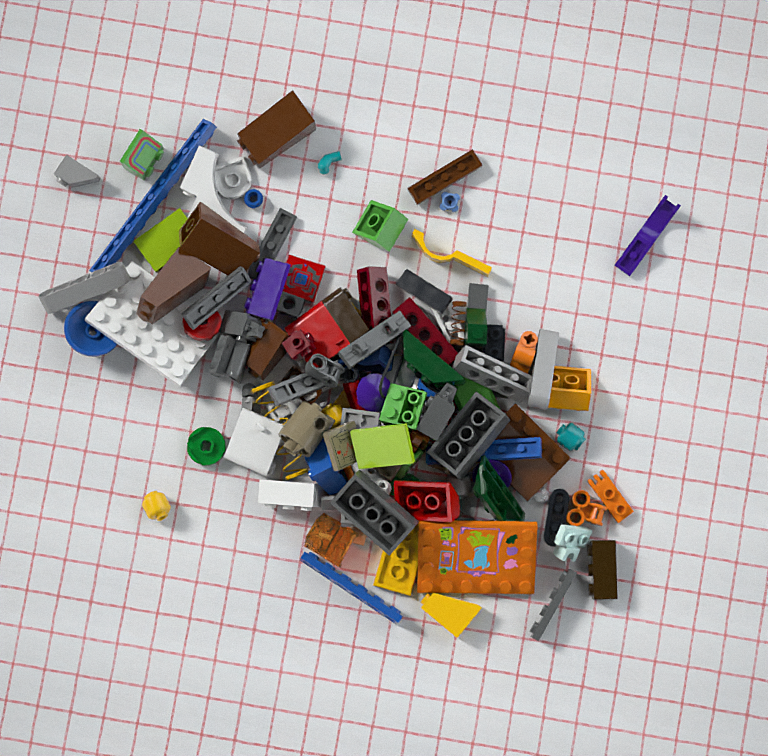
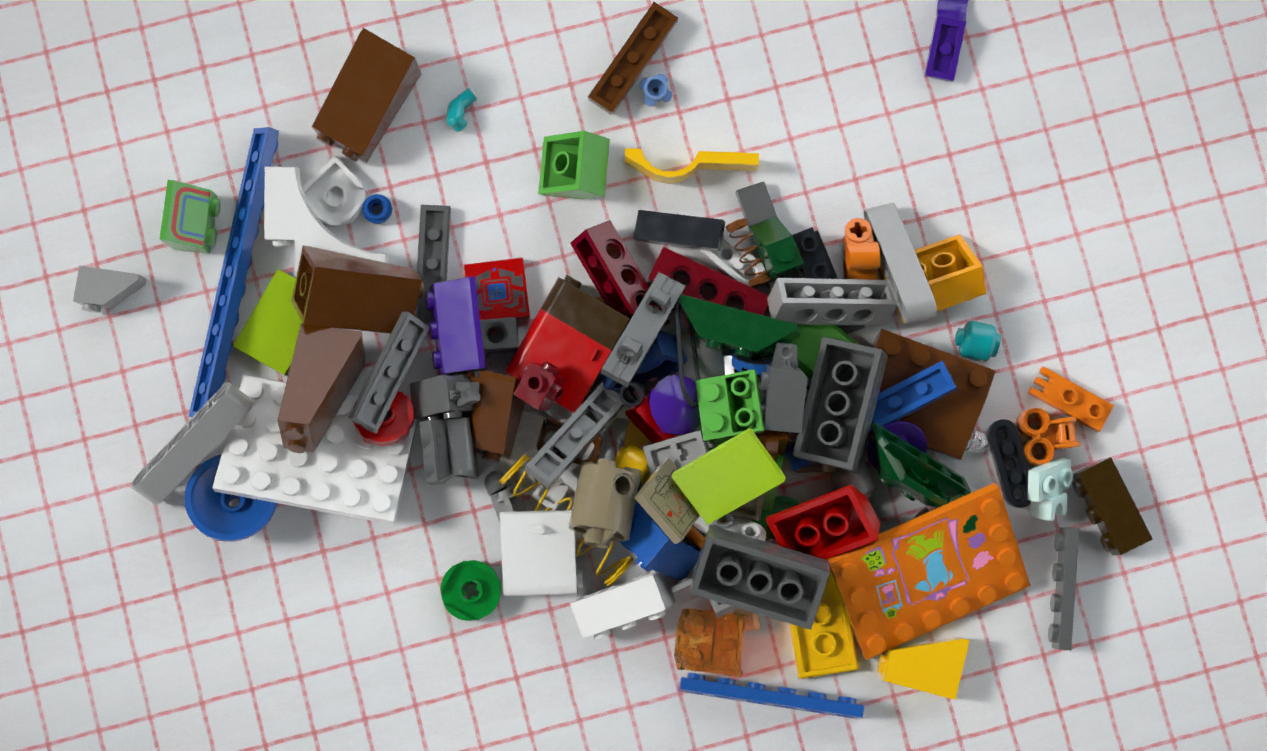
camera: 30 degrees left, 0 degrees up
yellow head [142,491,171,521] -> none
dark grey piece [305,354,345,388] -> none

